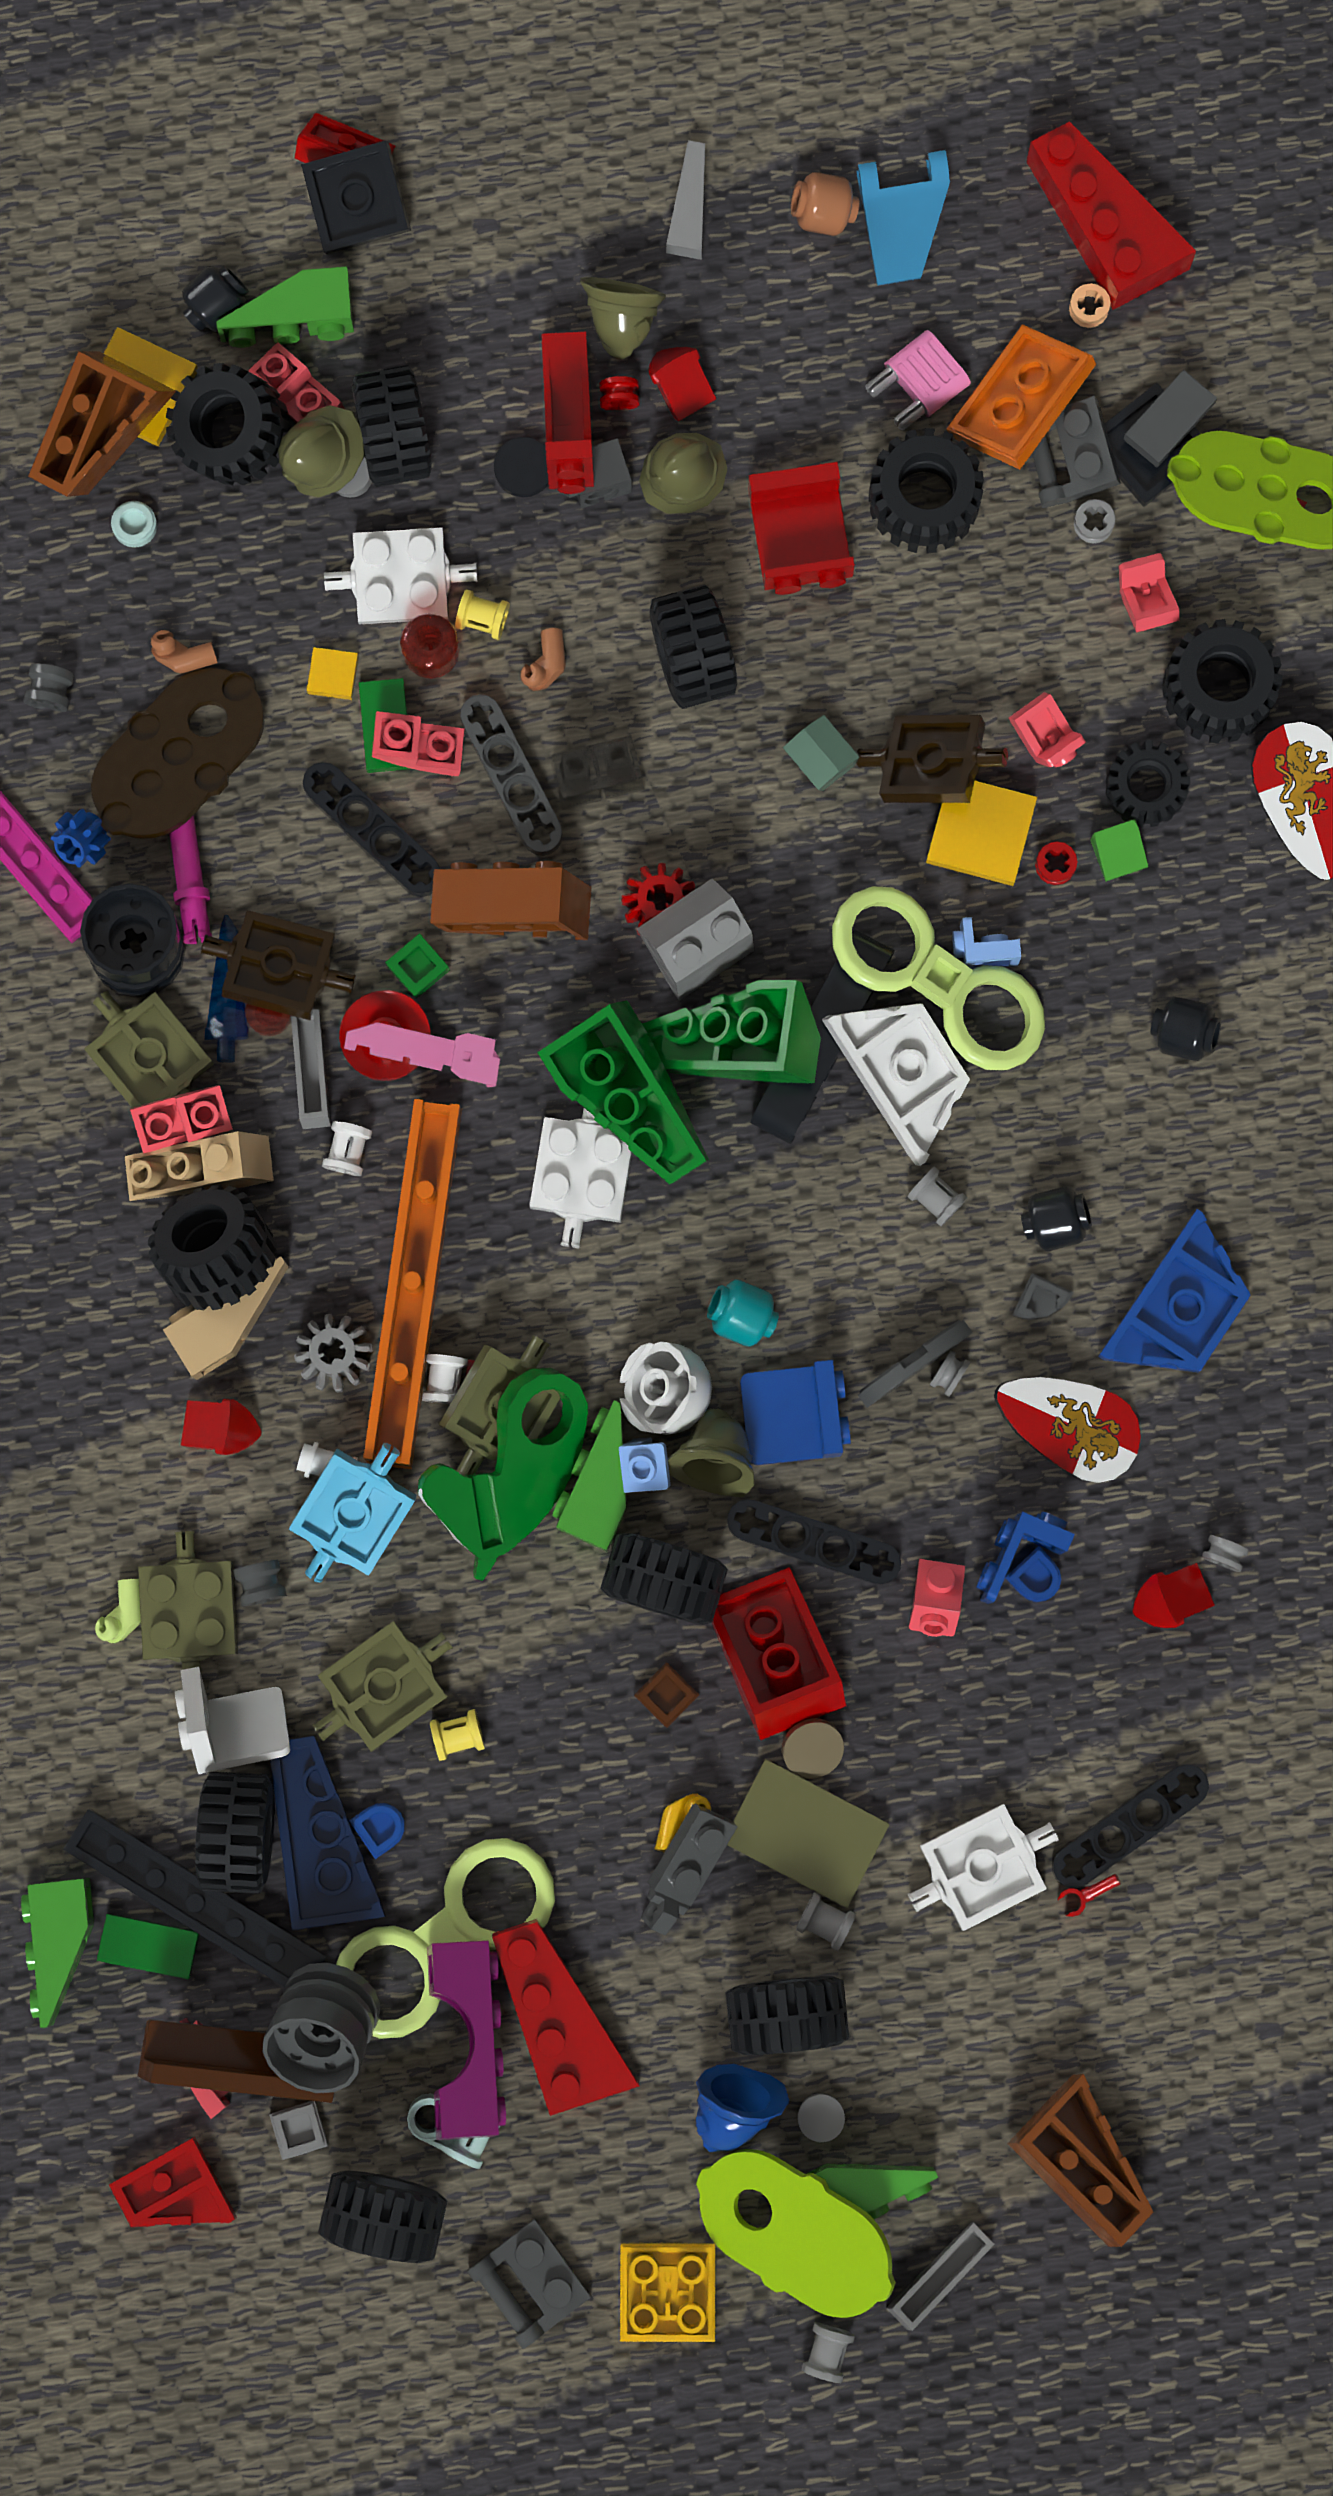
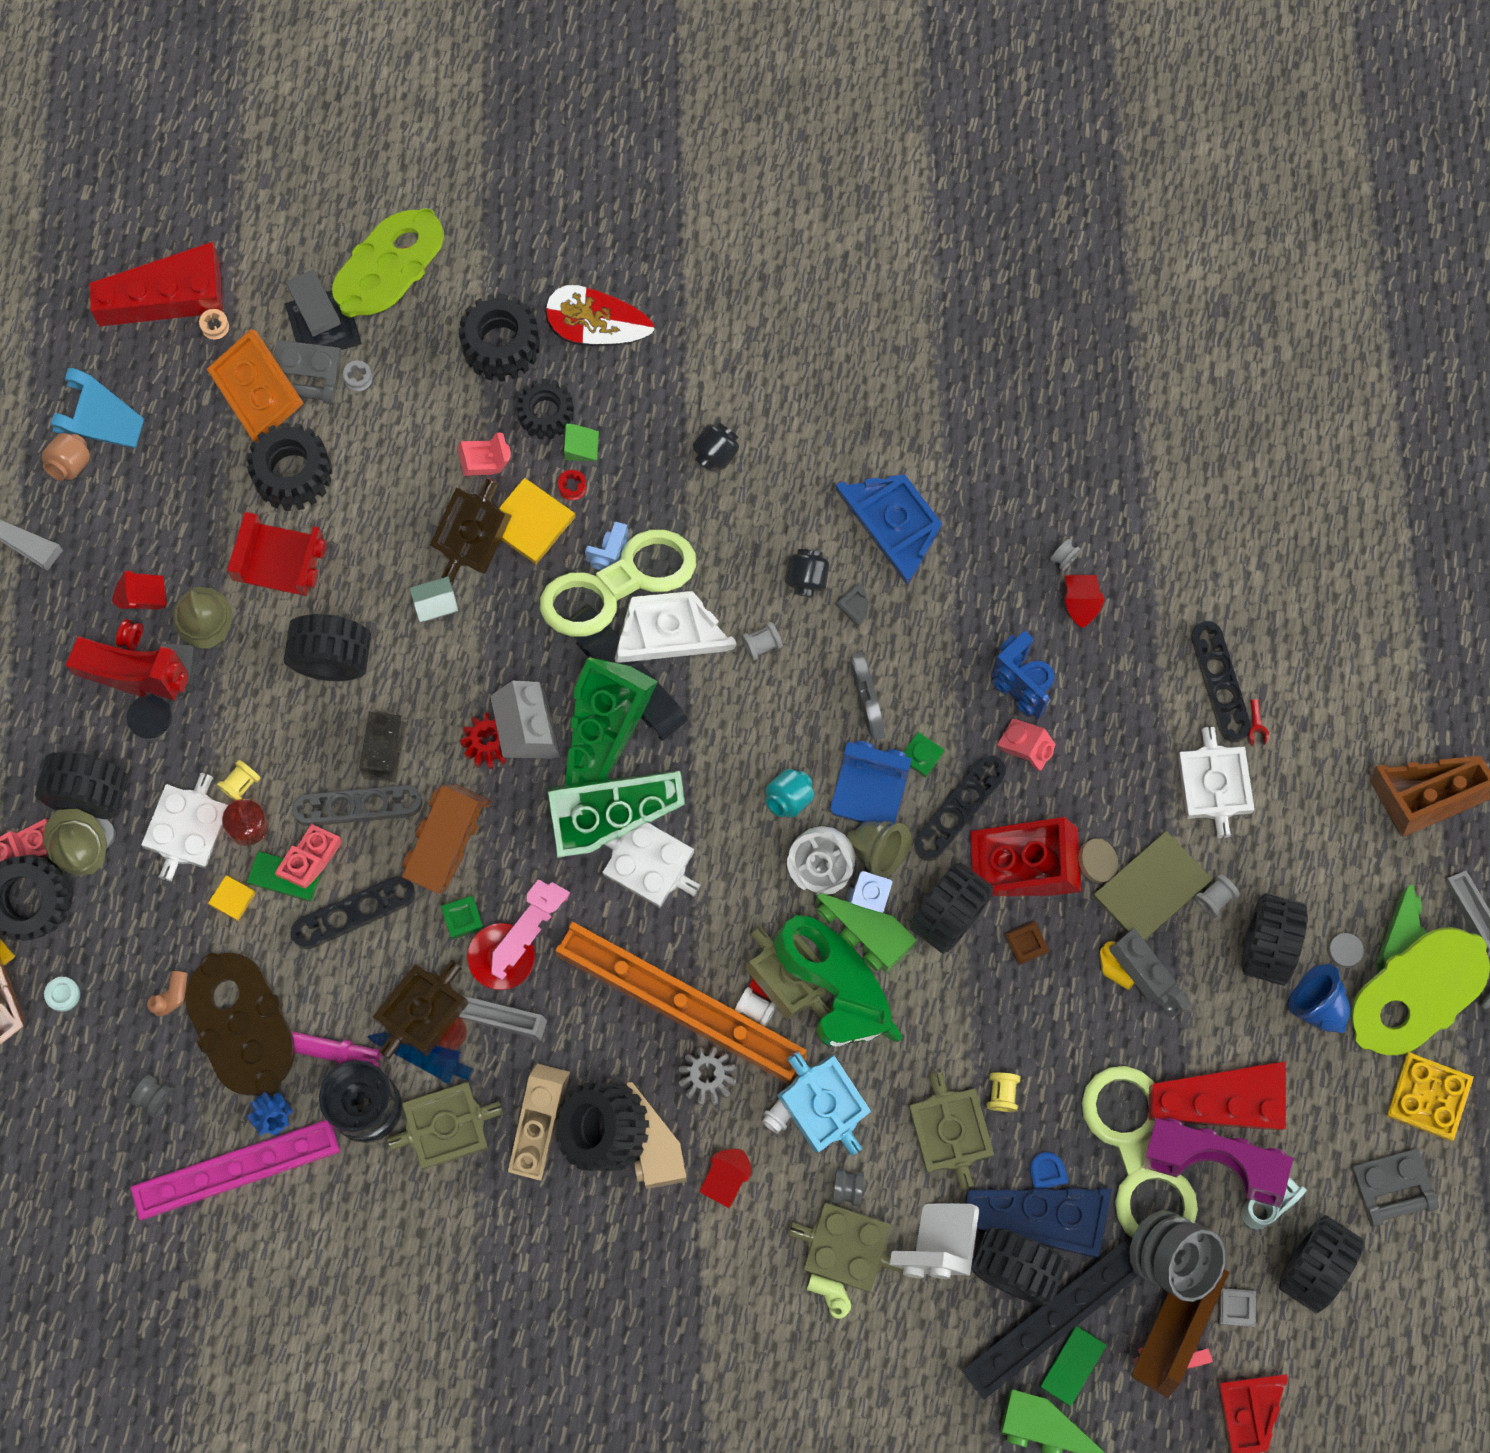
camera: 70 degrees left, 10 degrees down
coral slope [130,1085,233,1154] -> none
white bush [322,1121,372,1176] -> none
nougat arm [520,628,566,691] -> none
olive piece [579,277,666,360] -> none
bright pink piece [865,330,971,430] -> none
light grey bush [930,1350,971,1397] -> none
shield [994,1377,1141,1483] -> none
coral bracket [1119,553,1180,633] -> none
none -> green plate [903,732,945,778]

